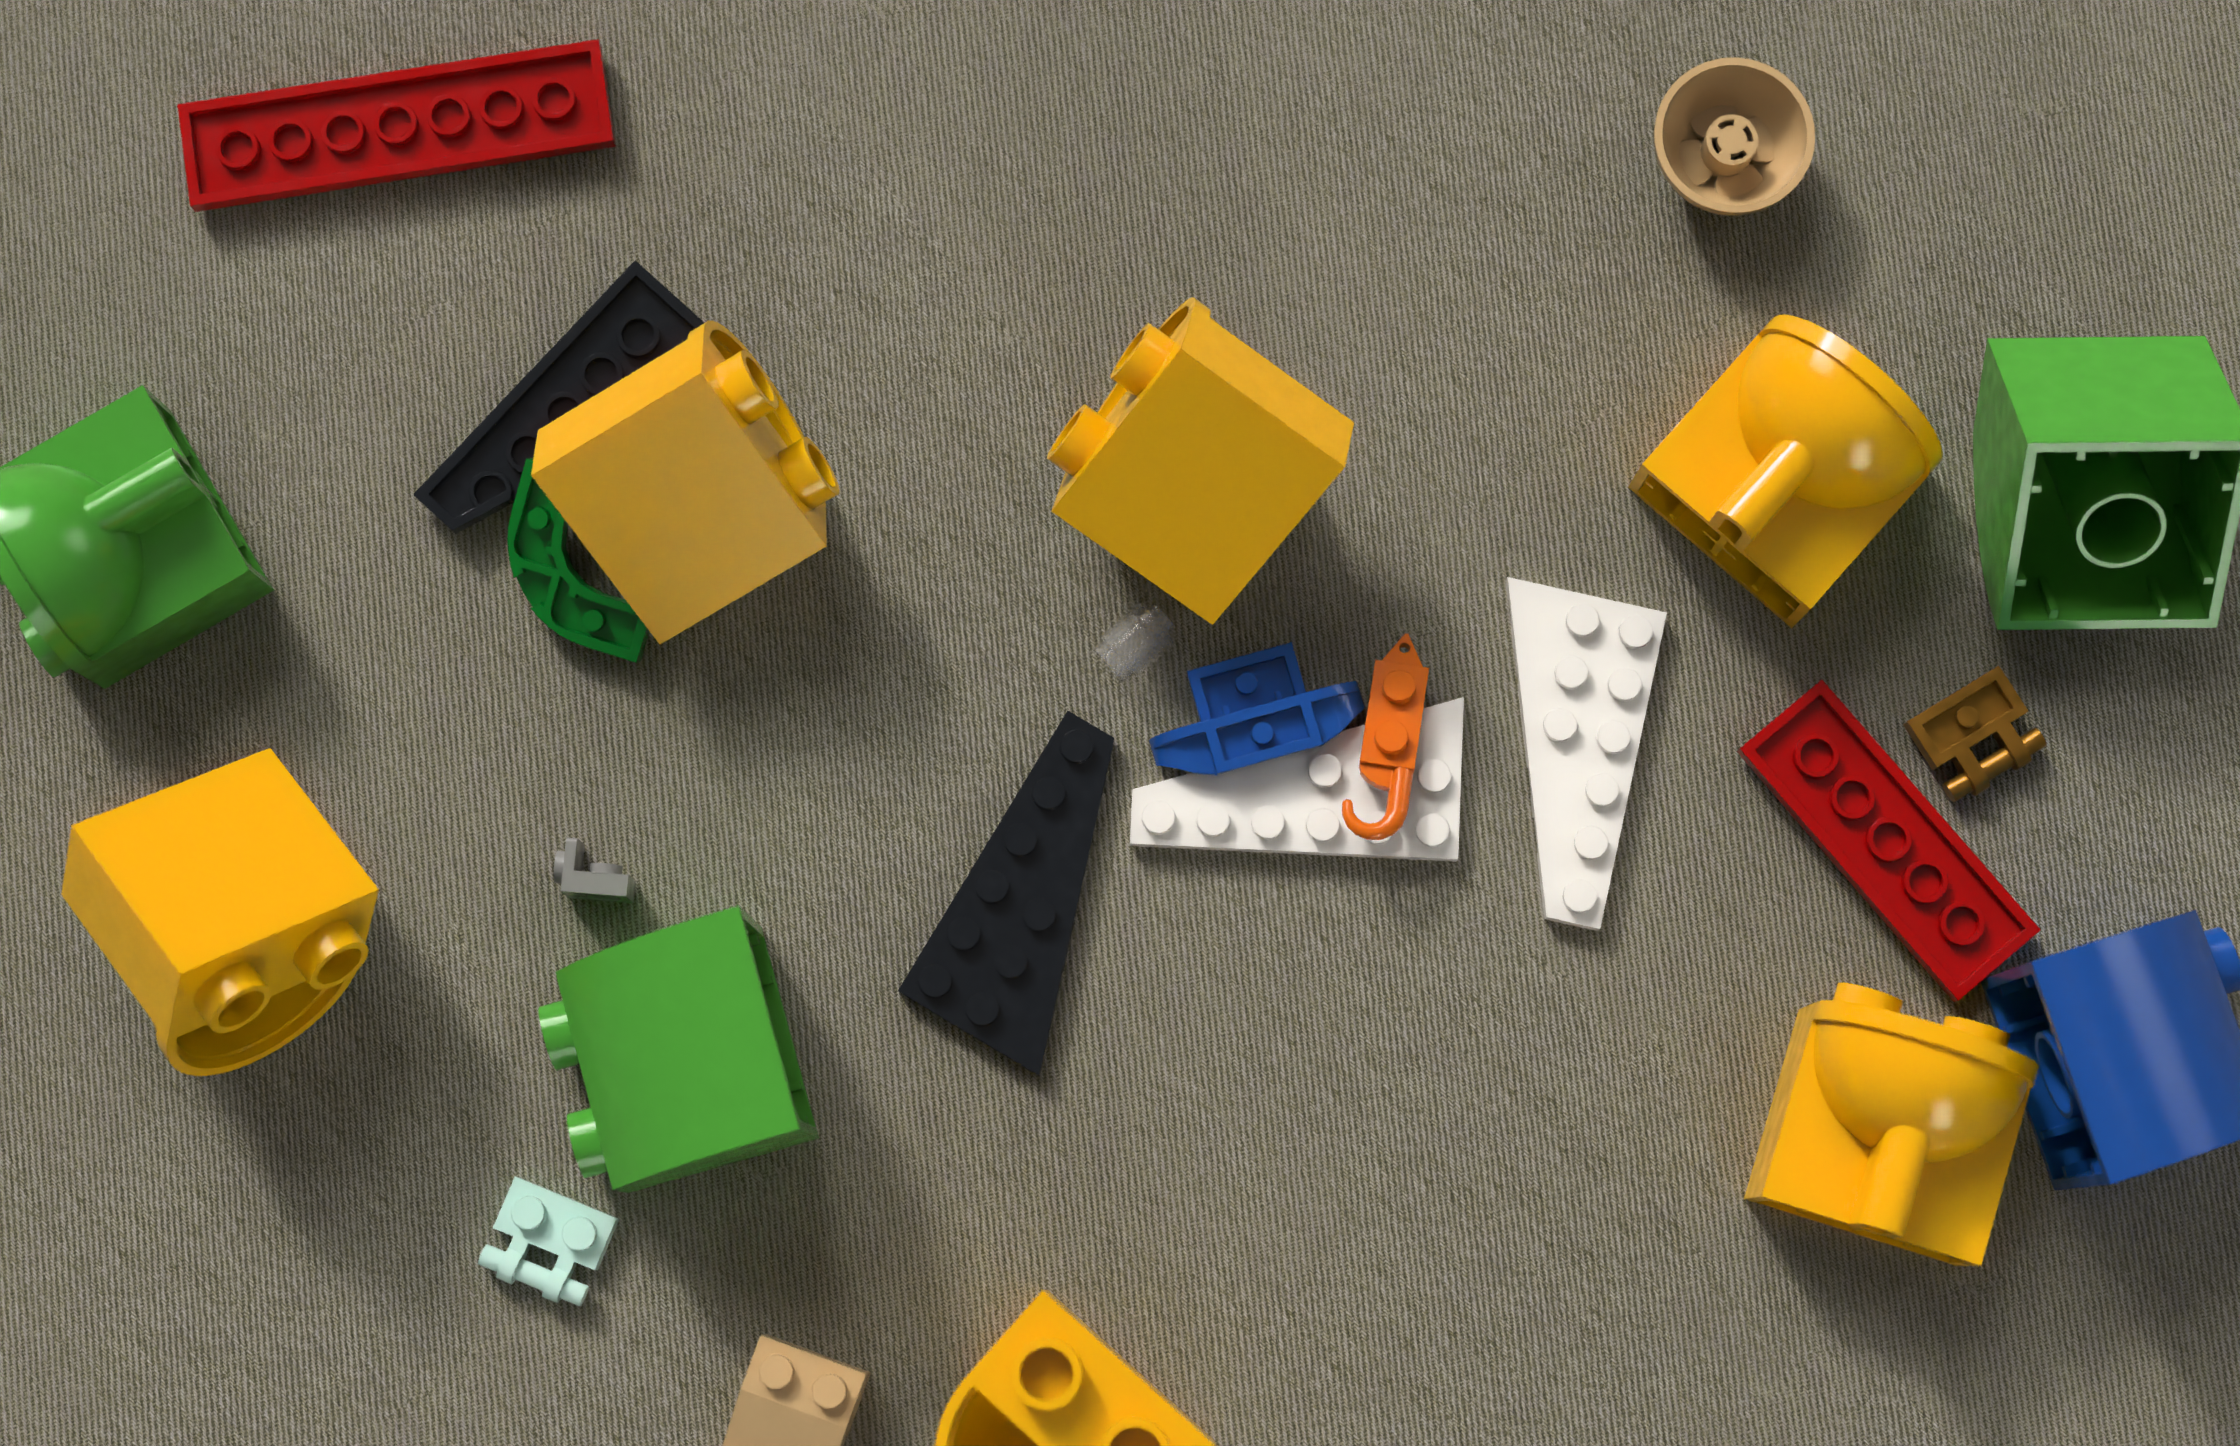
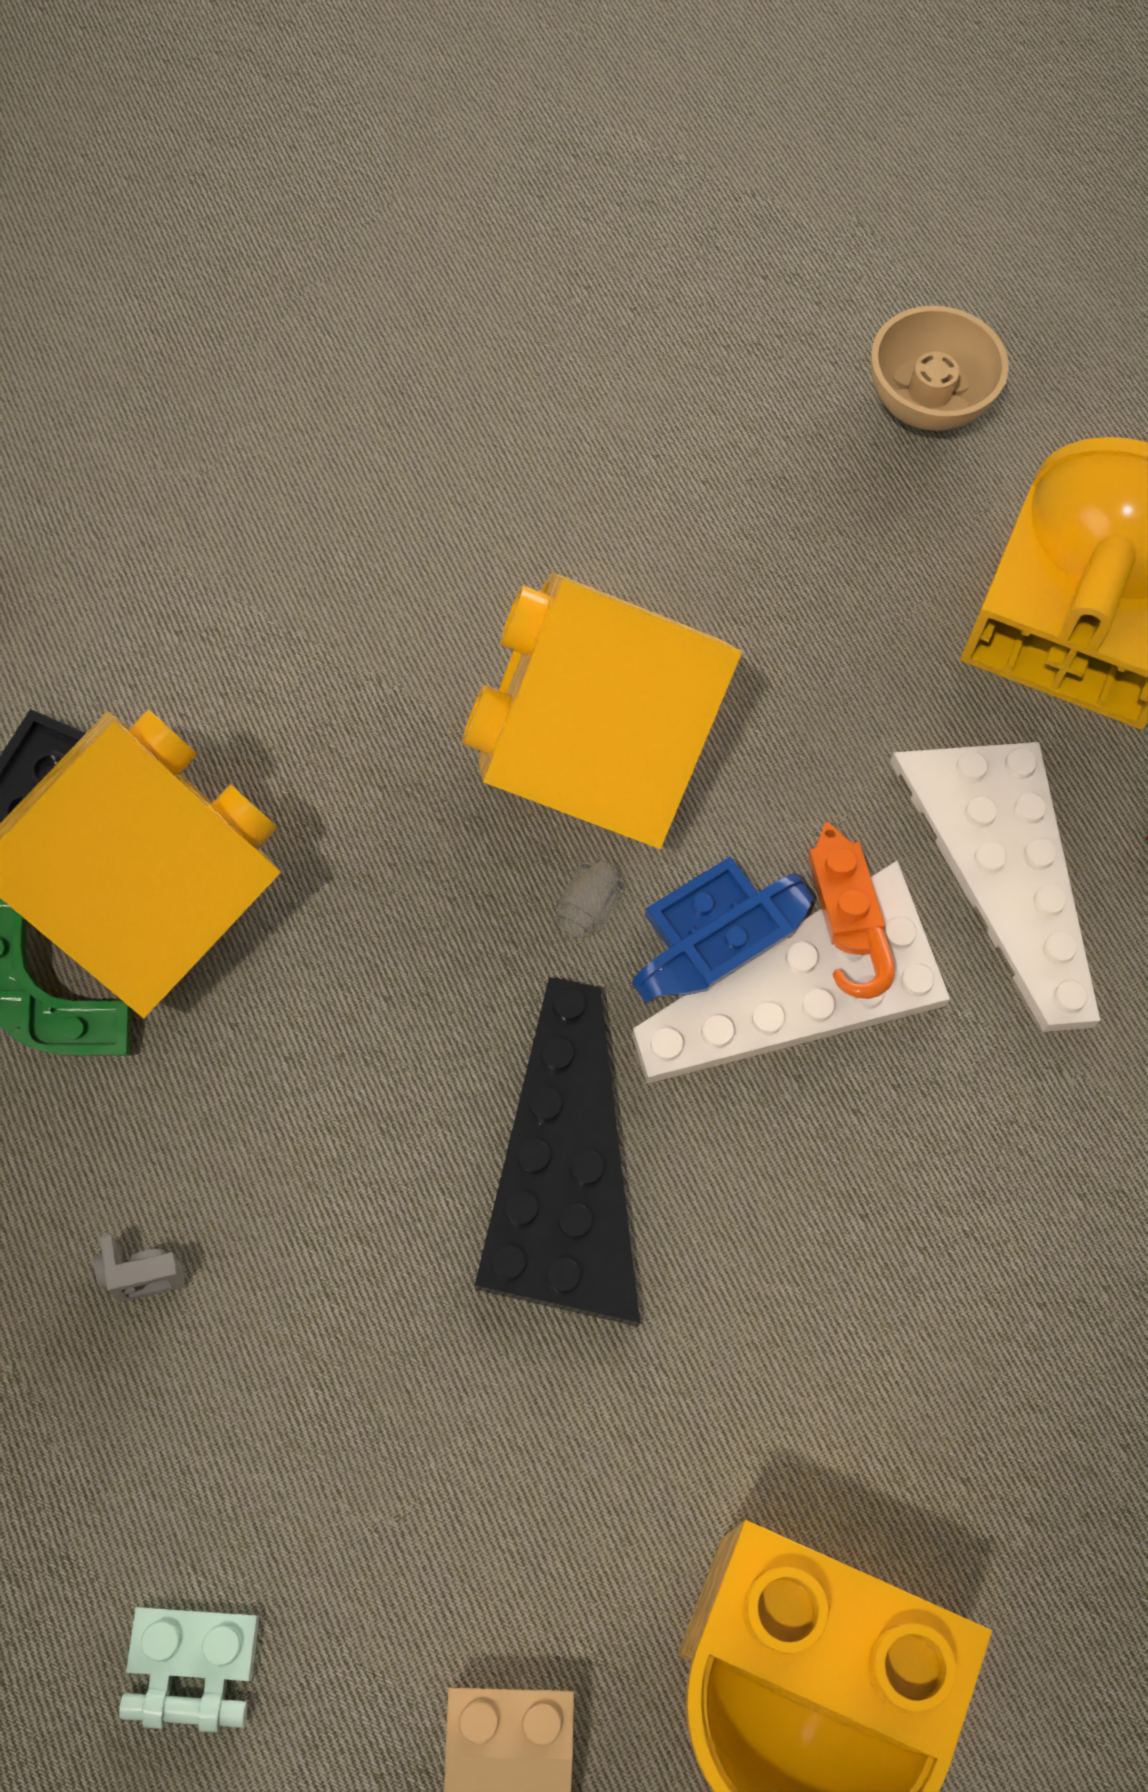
camera: 25 degrees left, 15 degrees down
bright green brick [538,906,819,1193] -> none

